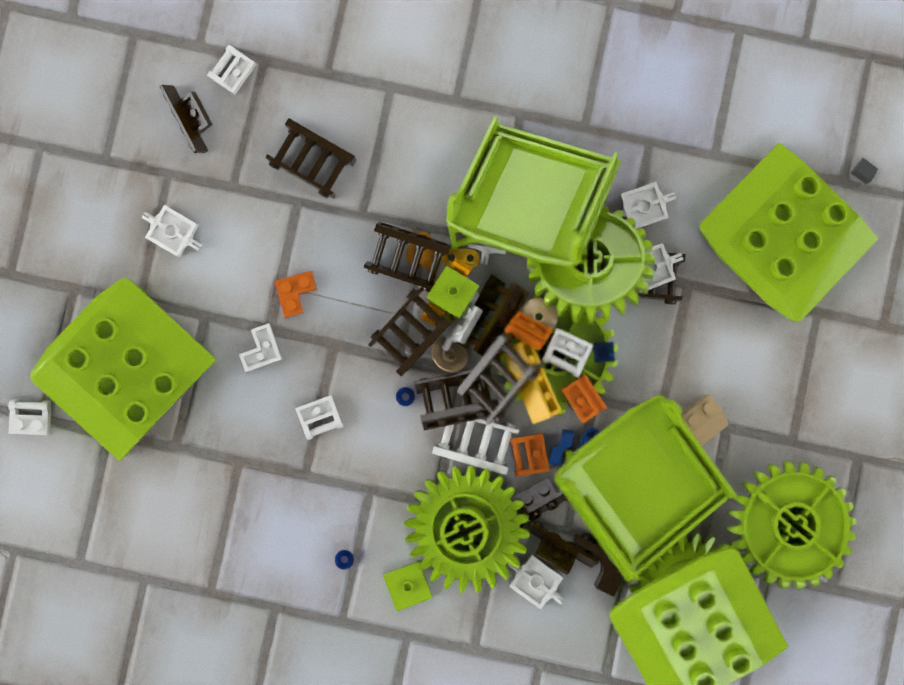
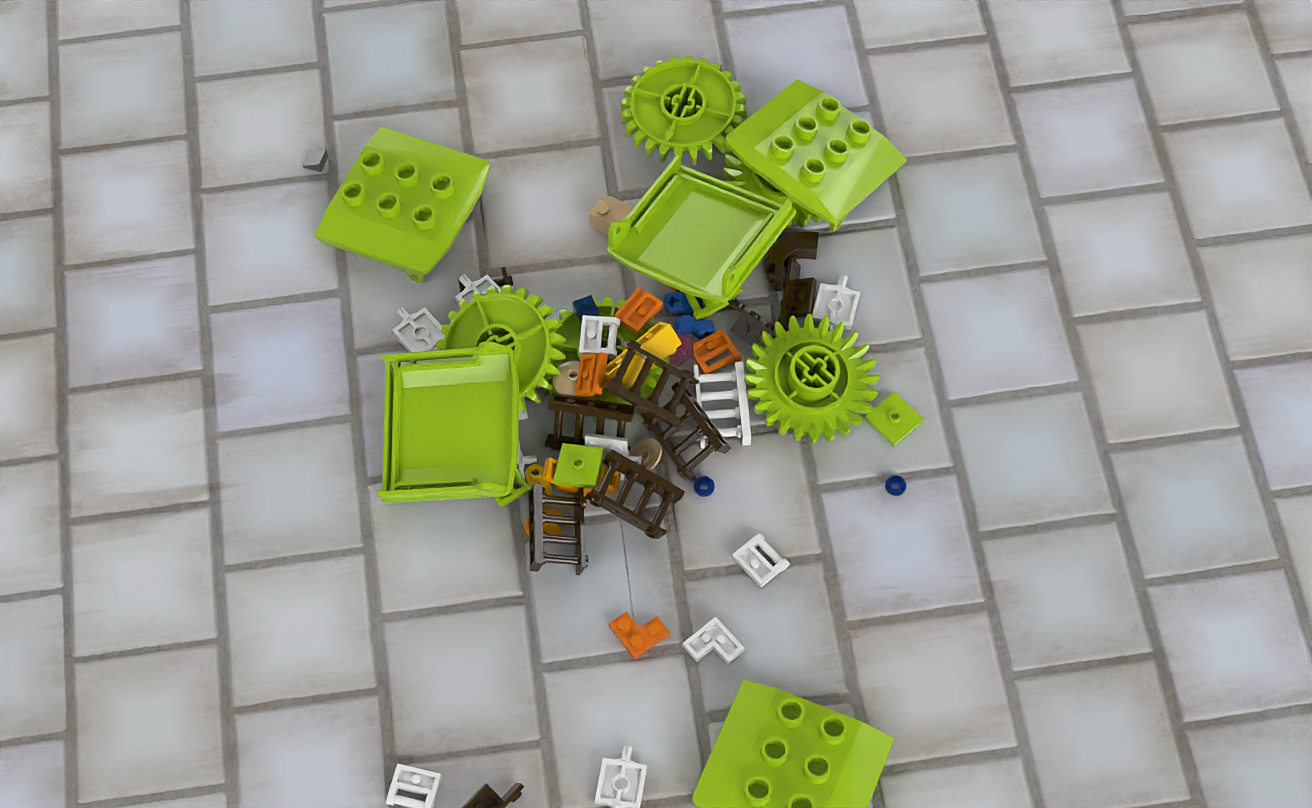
camera: 110 degrees left, 25 degrees down
dark brown fence [265,118,356,199] -> none
none -> clear pink brick [668,333,694,366]

